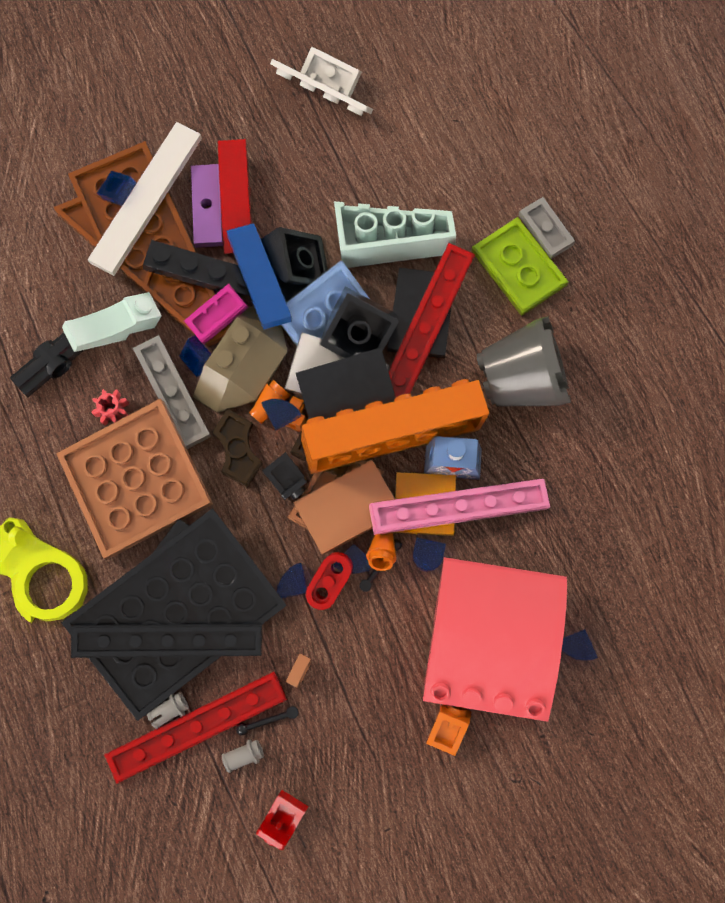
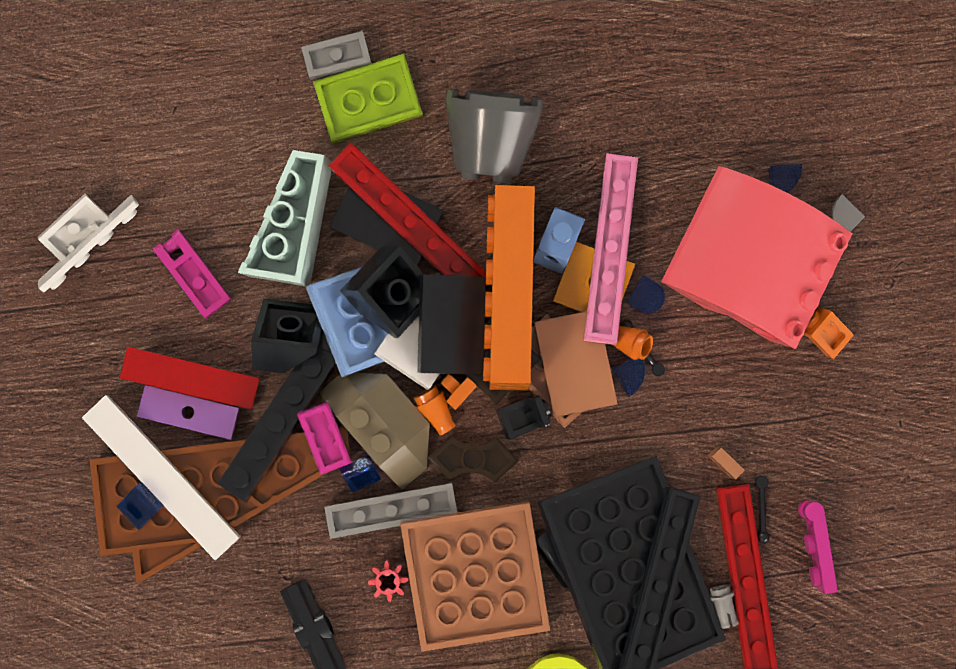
camera: 75 degrees left, 10 degrees up
light aqua slope [62,292,162,352] -> none
light grey pin [222,739,264,773] -> none
blue tile [227,223,292,330] -> none
red bracket [256,790,309,850] -> none
clear blue tile [261,399,302,431] -> none
clear blue tile [277,563,307,599] -> none
red plate [306,552,353,610] -> none
none -> dark pink plate [153,229,232,319]
none -> dark pink plate [798,500,838,594]
none -> light grey tile [832,195,865,232]

